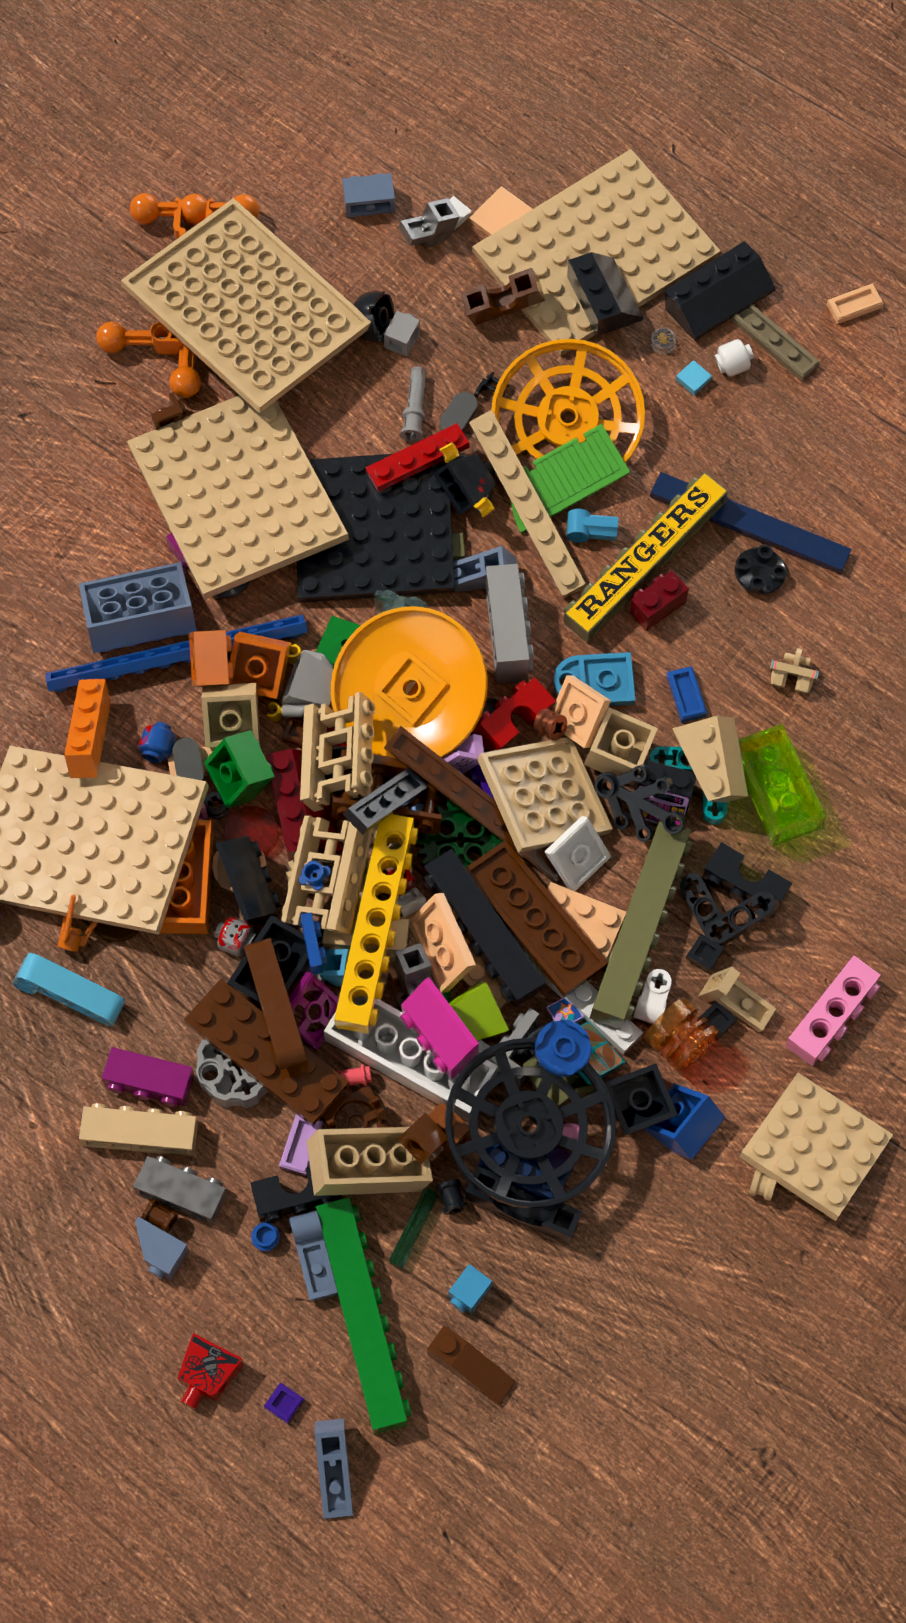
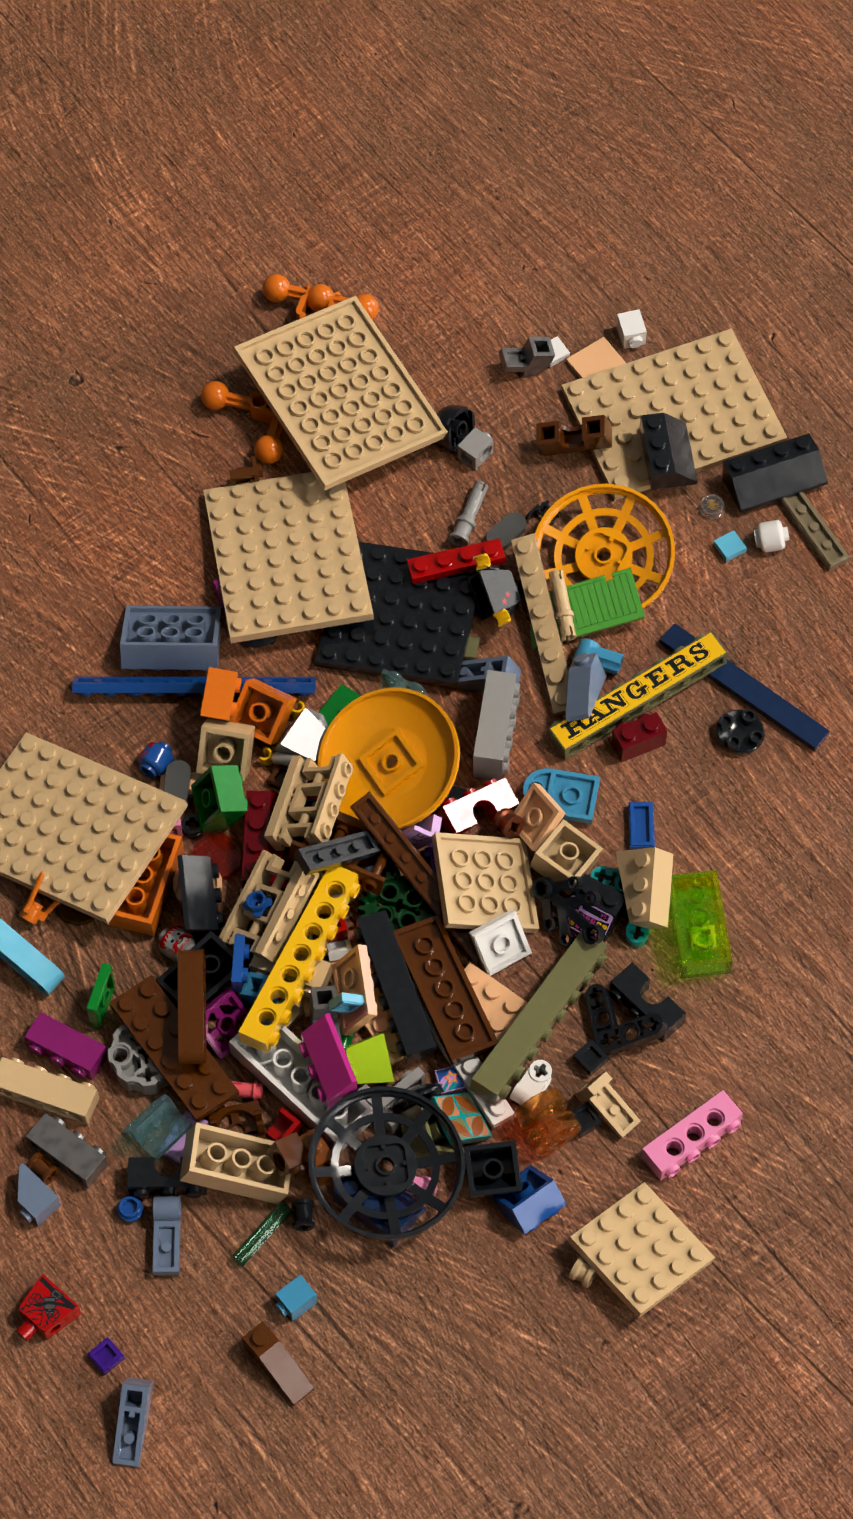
camera: 15 degrees right, 5 degrees down
orange brick [64,679,111,778] -> none
green brick [316,1198,412,1435] -> none
sand blue brick [342,173,395,218] -> none
black arch [465,1165,582,1245] -> none
blue tile [535,1020,592,1076] -> none
tan hips [770,647,819,694] -> none
none -> green plate [87,963,116,1030]
none -> clear light blue bracket [124,1094,193,1160]
none -> red panel [266,1107,302,1141]
none -> medium azure tile [328,992,364,1013]
none -> tan pin [549,570,577,641]
none -> sand blue slope [566,653,607,722]
none -> white brick [616,309,647,349]

